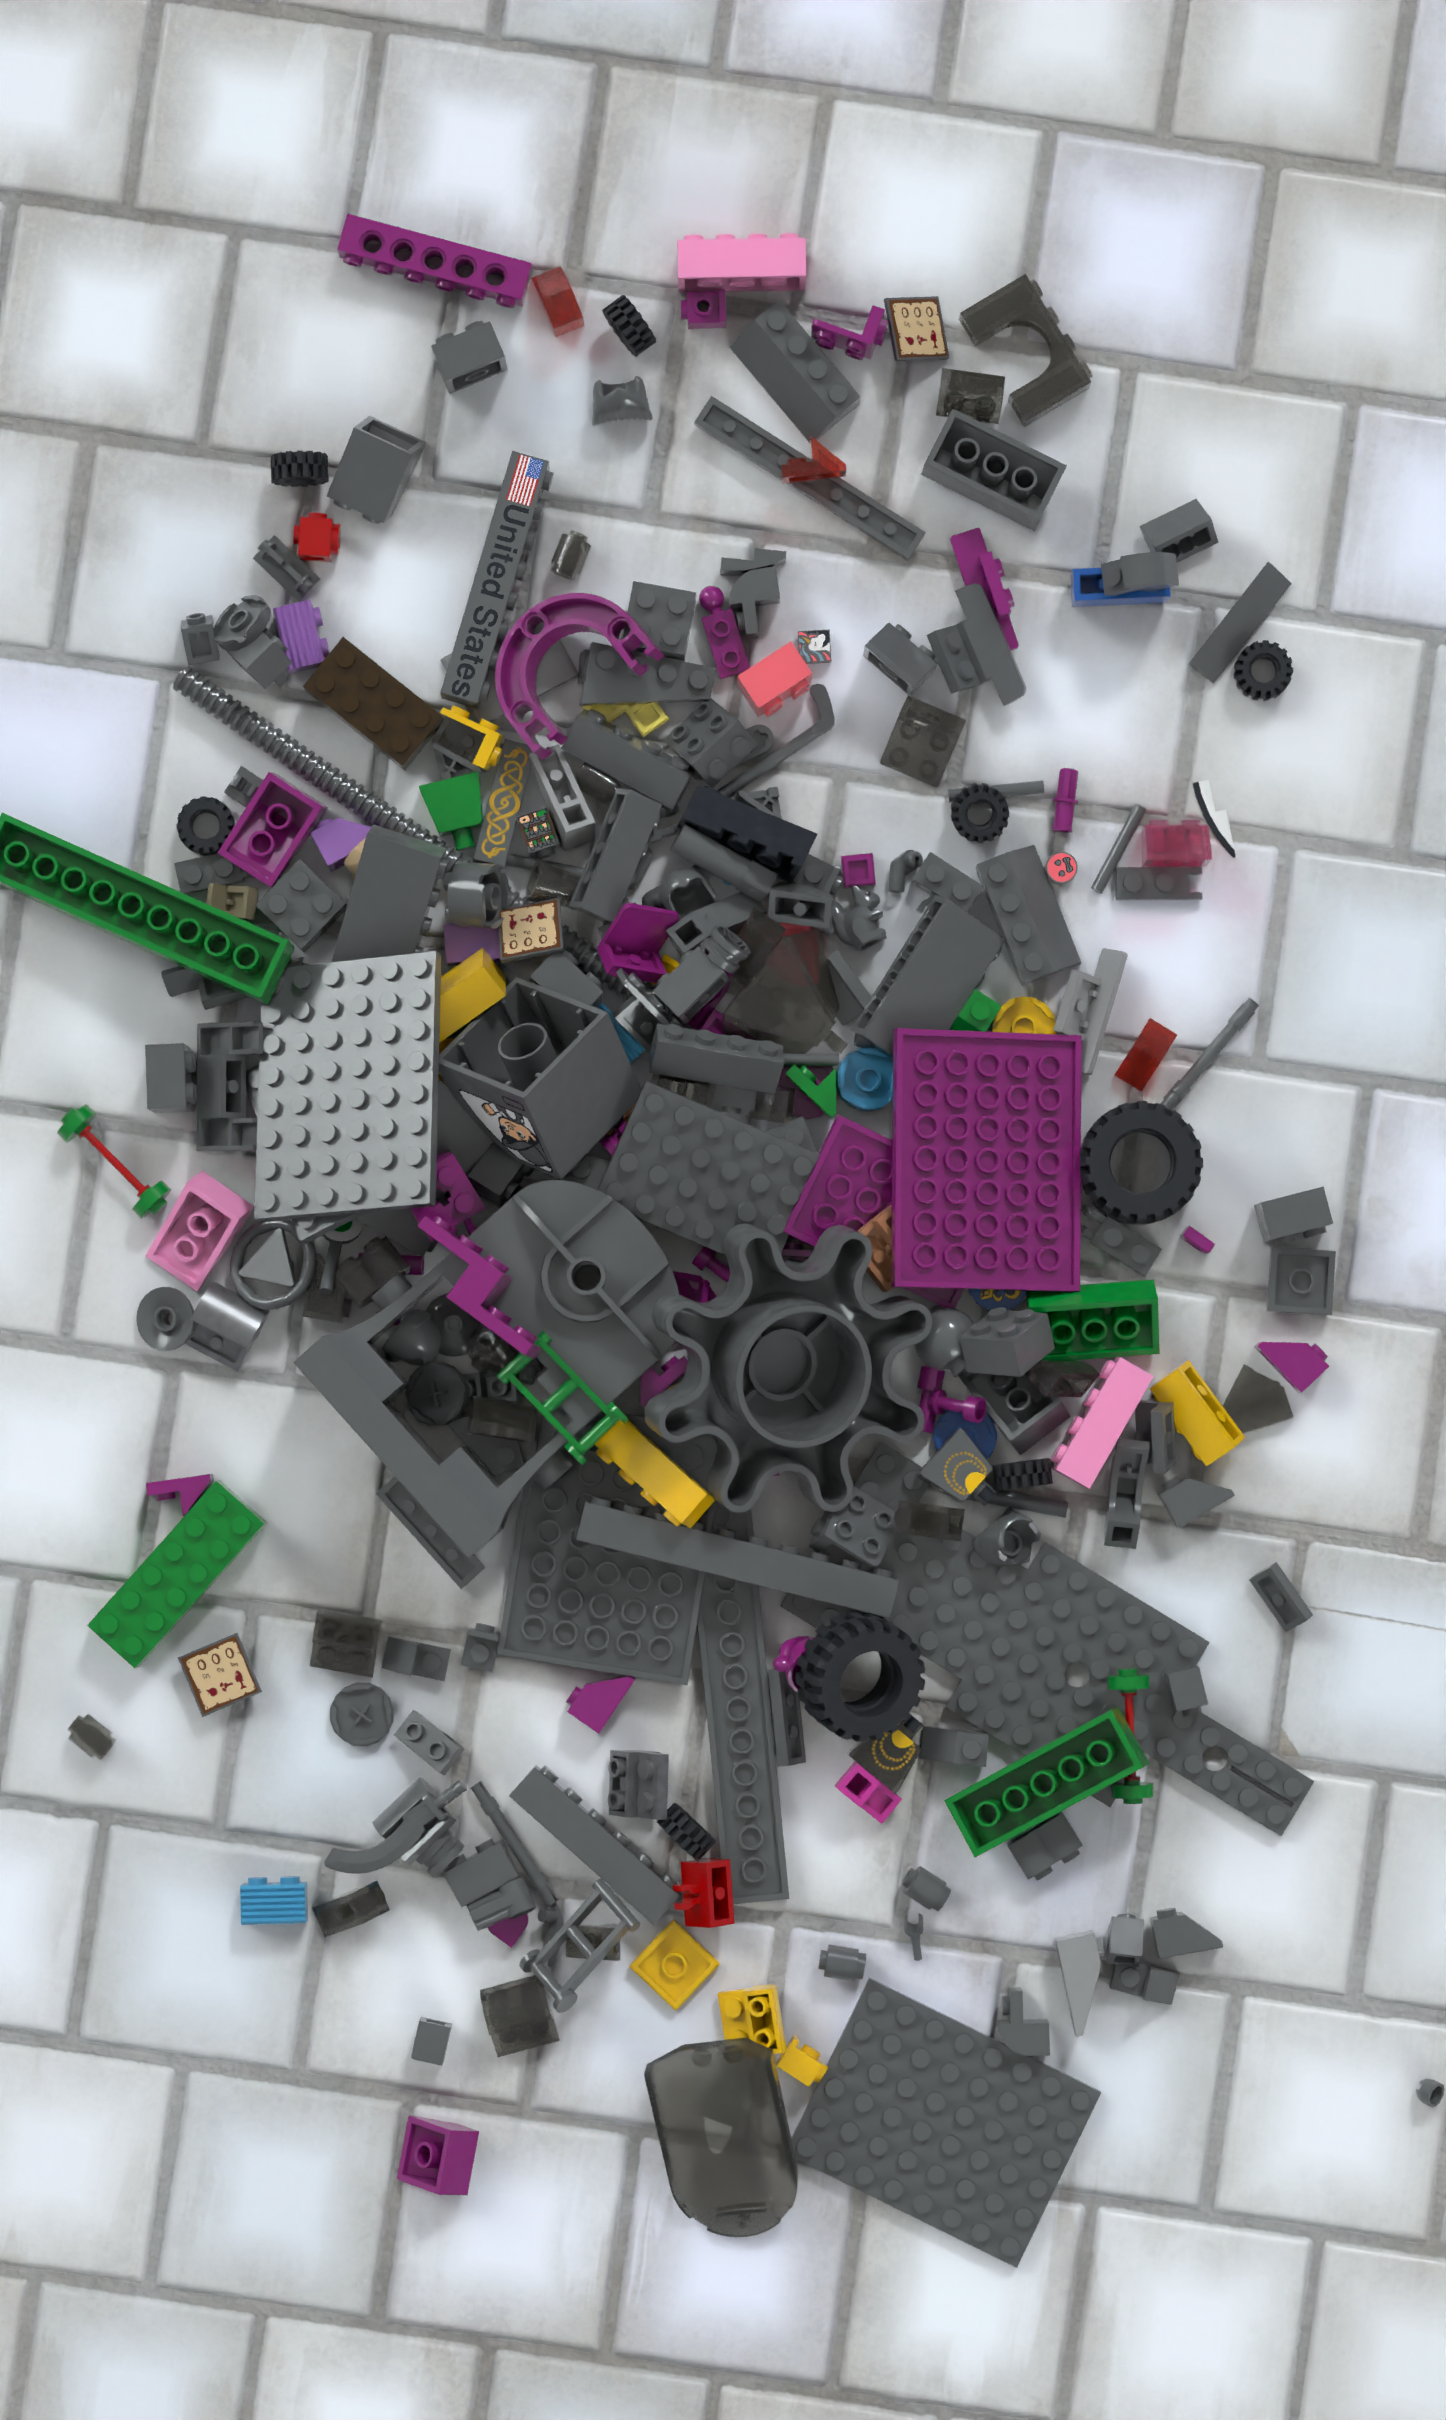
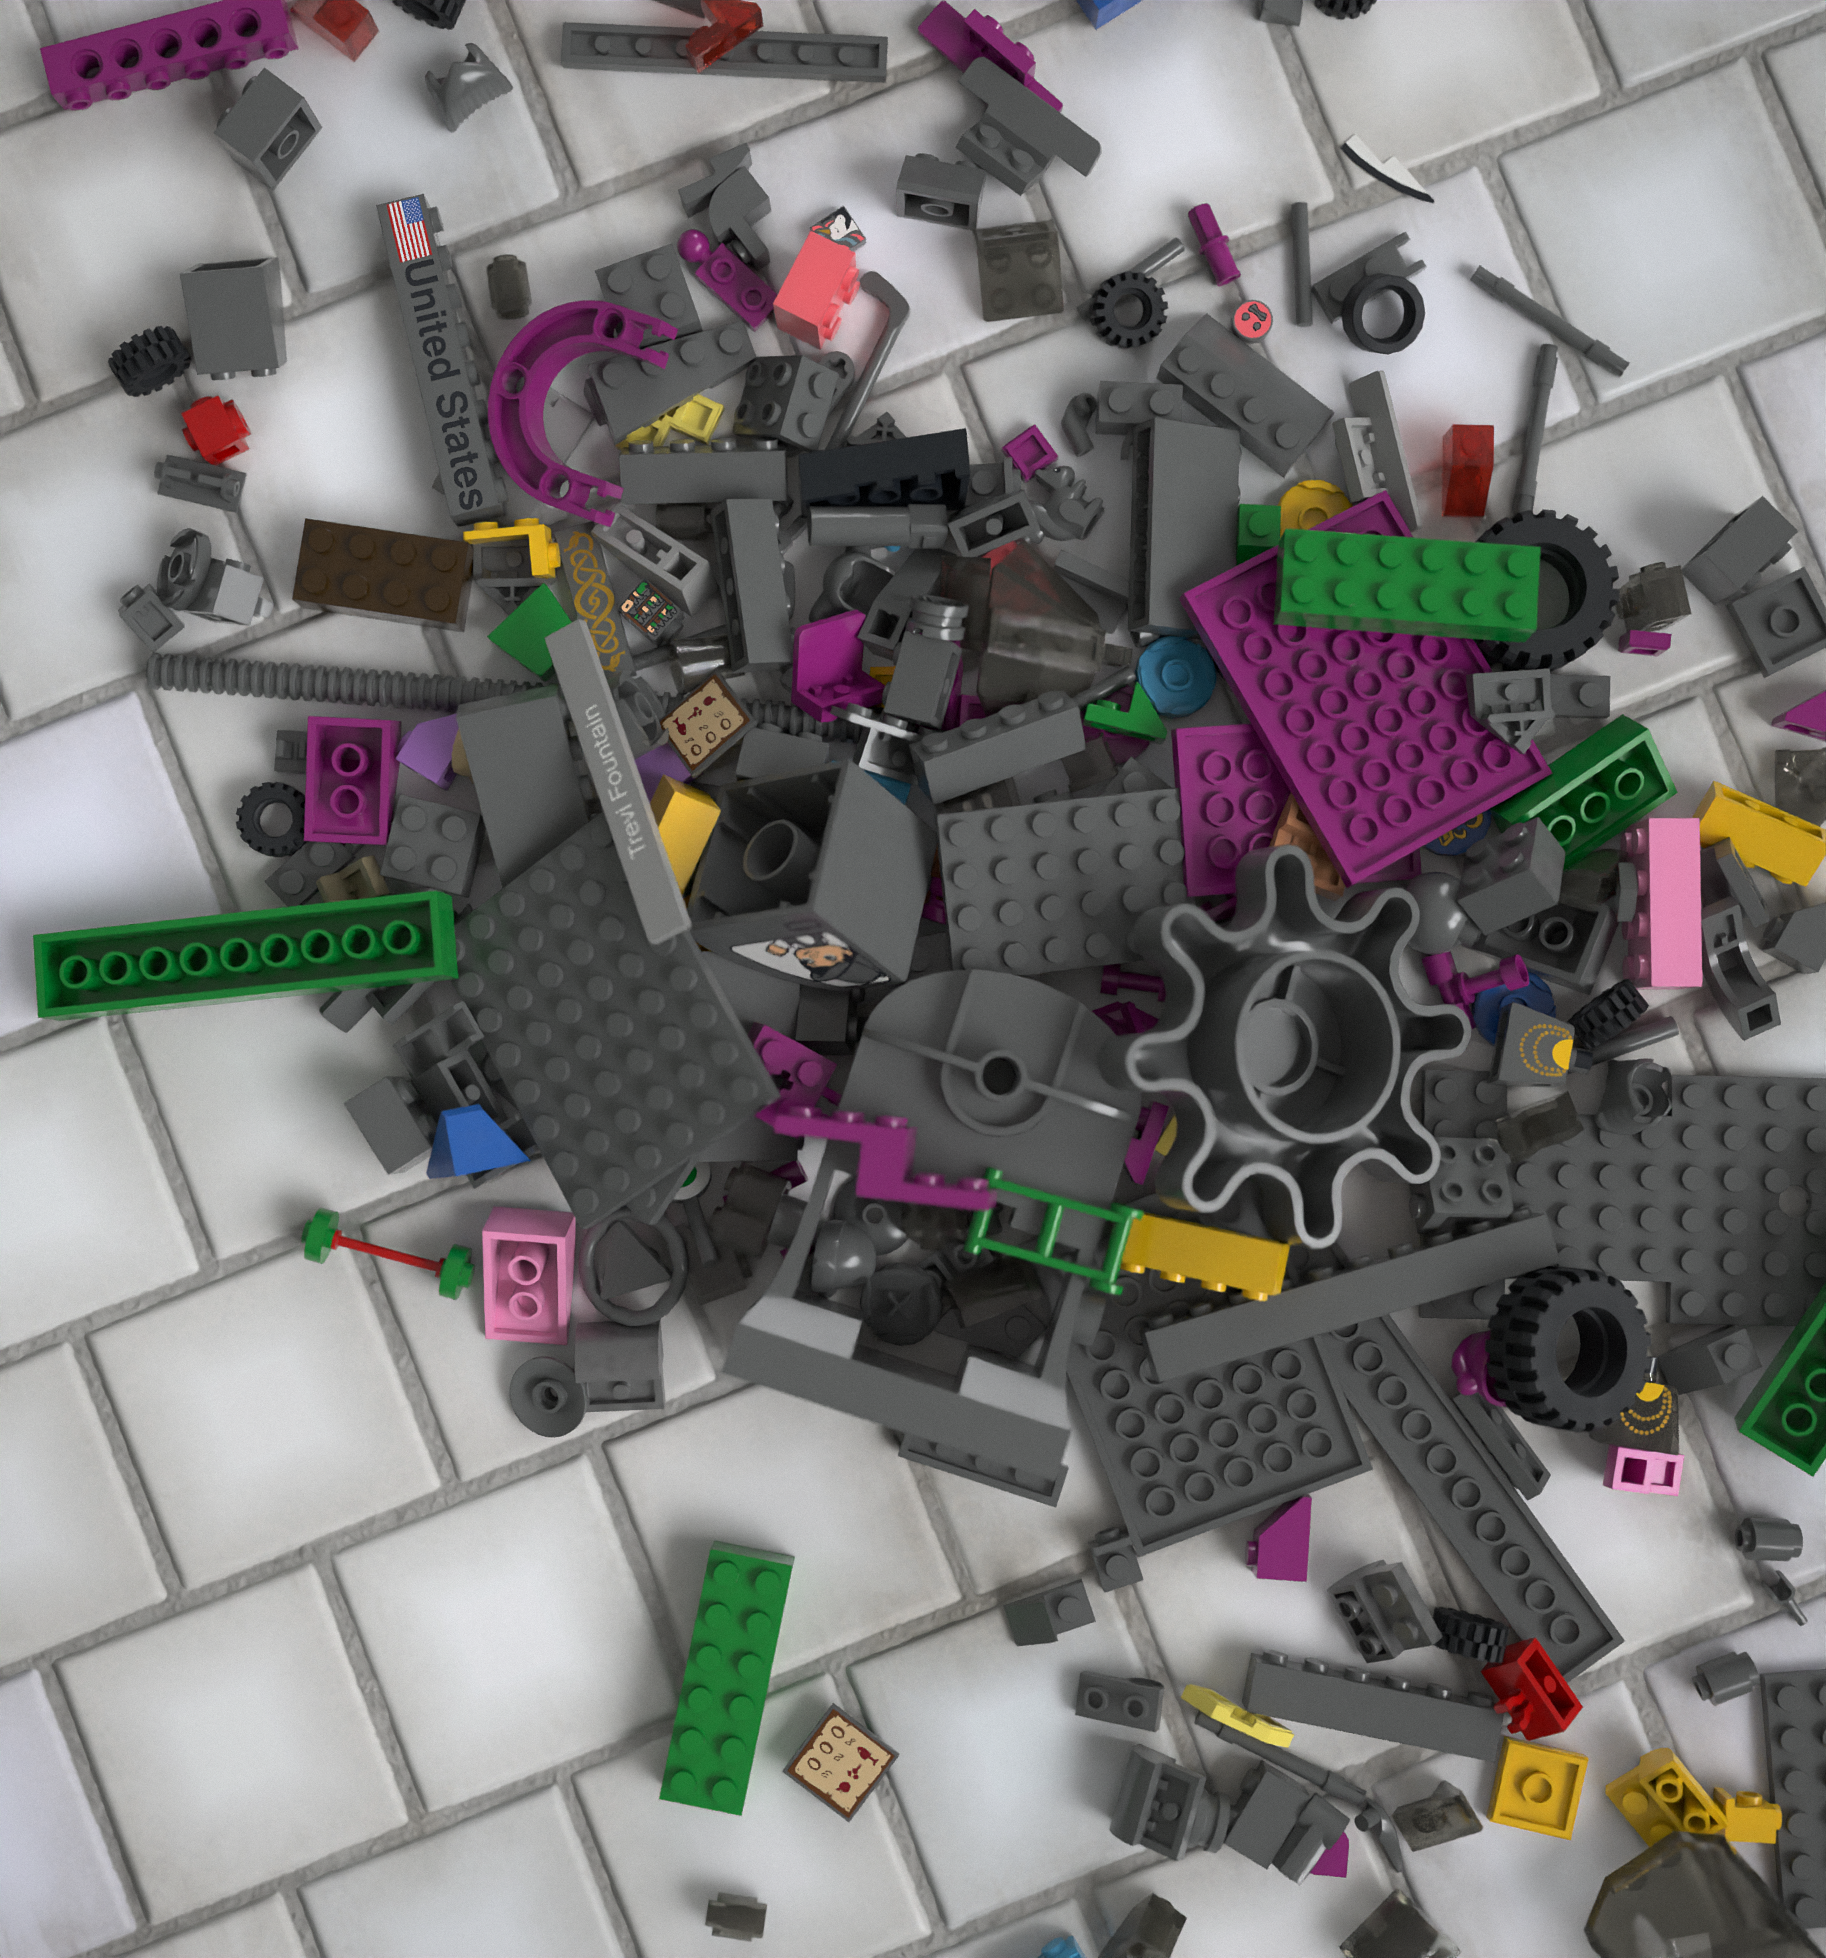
camera: 30 degrees left, 0 degrees up
magenta slope [146,1474,214,1517] -> none
medium lavender brick [273,600,330,674] -> none
clear smoke brick [310,1608,383,1678] -> none
dark grey sword [324,1780,467,1874] -> none
dark grey tile [330,1682,394,1746] -> none
dark grey piece [519,1879,640,2013] -> none
clear pink slope [1142,820,1212,867] -> none
none -> blue slope [426,1104,531,1179]
none -> light grey tile [545,619,692,945]
none -> light yellow tile [1181,1684,1294,1748]
none -> green brick [1273,528,1540,643]
none -> black tyre [1341,273,1425,355]
none -> dark grey slope [1466,669,1556,754]
none -> dark grey piece [1470,265,1630,377]
none -> dark grey tile [1614,862,1638,922]
none -> clear smoke brick [1615,562,1692,632]

